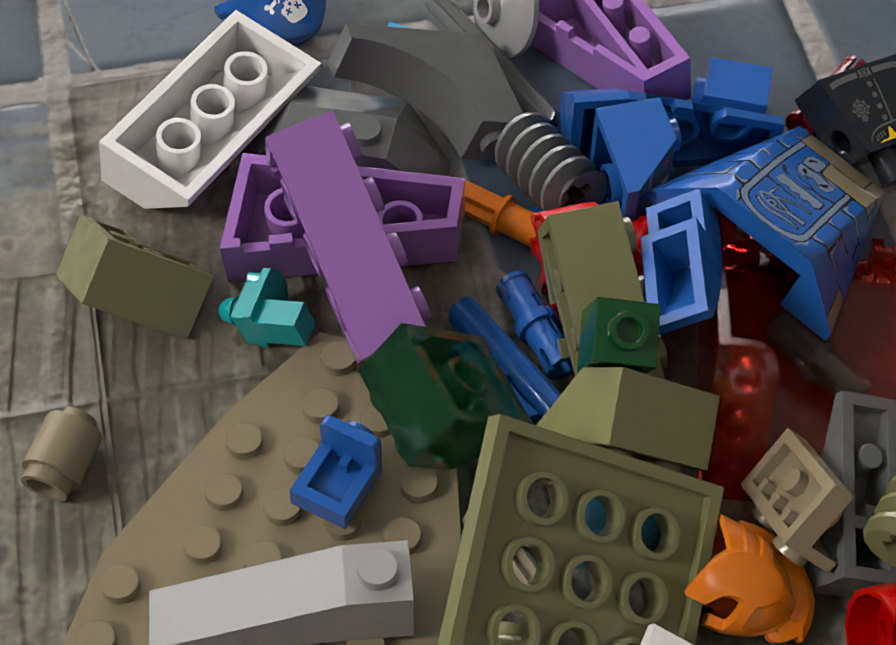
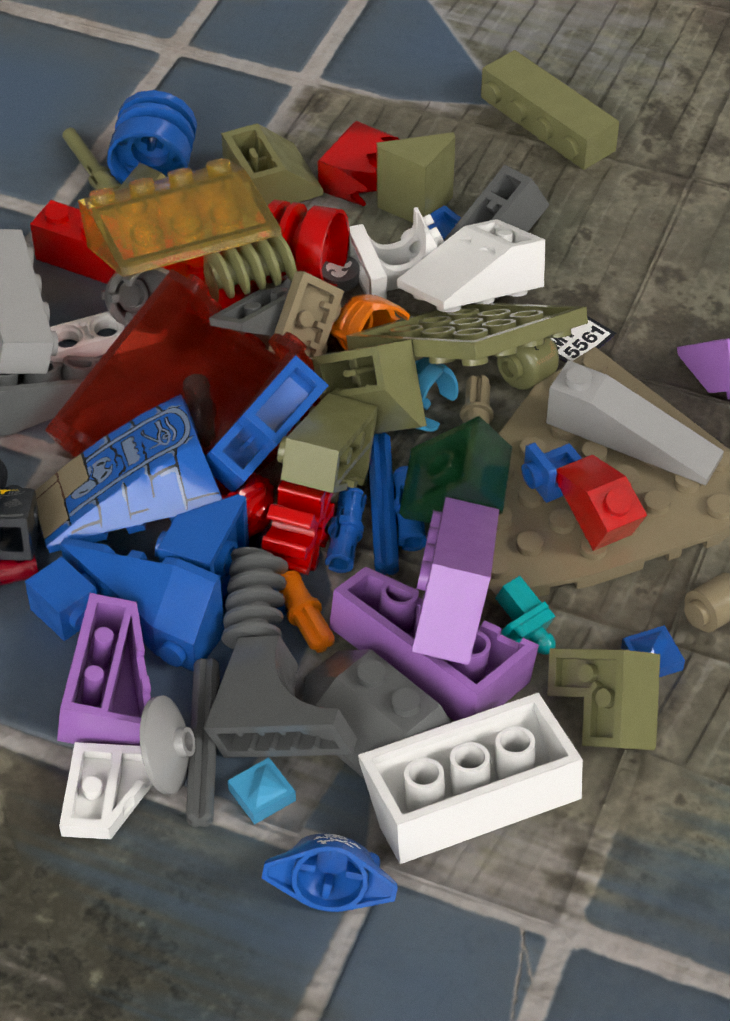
camera: 145 degrees left, 5 degrees down
dark green brick [577,297,661,374] -> none
none -> red slope [556,454,647,551]
none -> blue tile [621,625,685,678]

